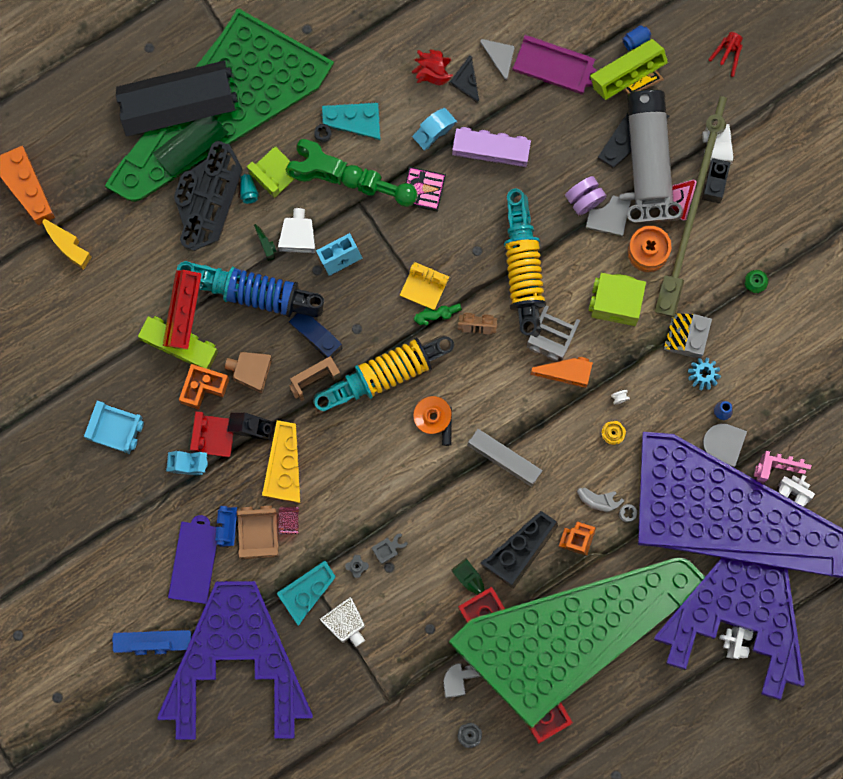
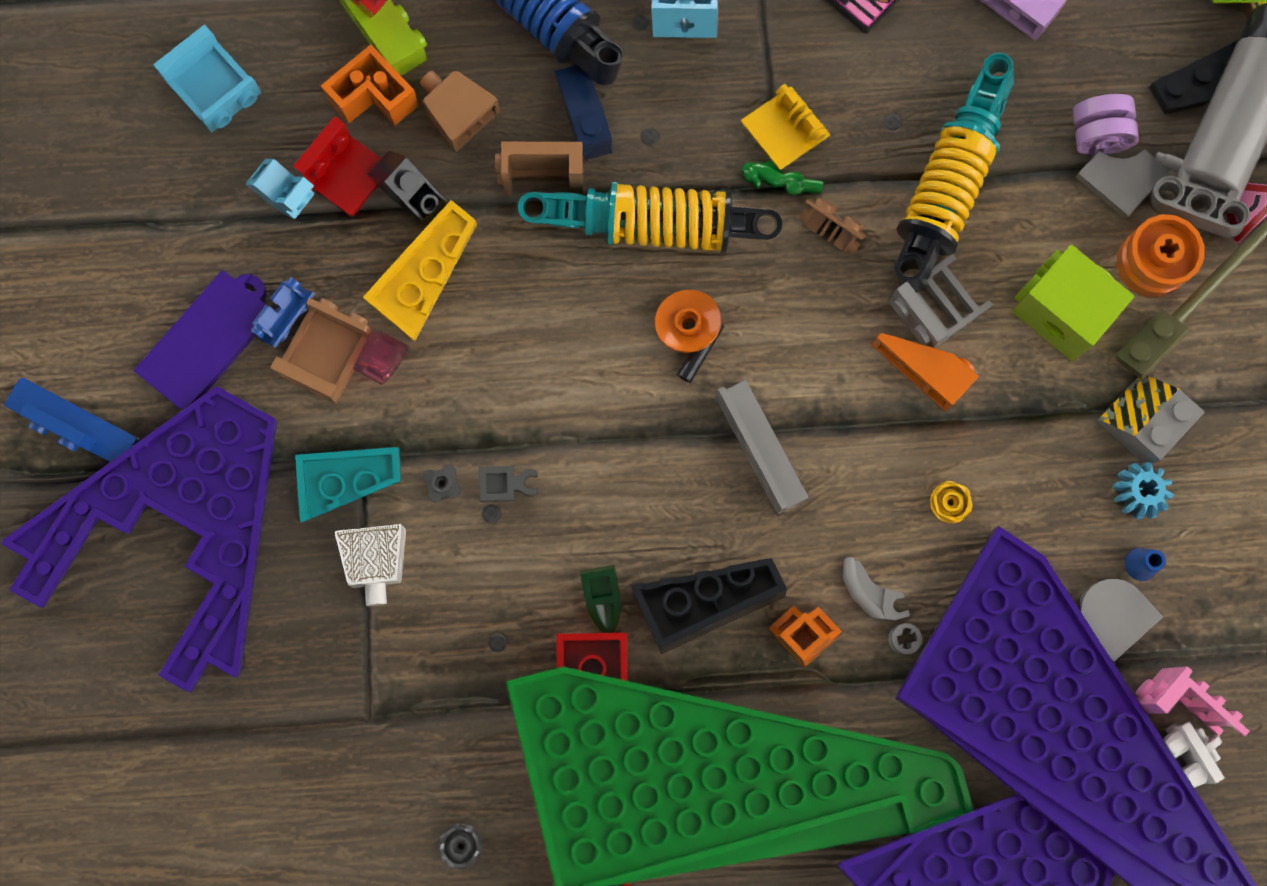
camera: 25 degrees right, 0 degrees up
light grey brick [444,663,481,698] -> none
white bush [611,390,630,405] -> none

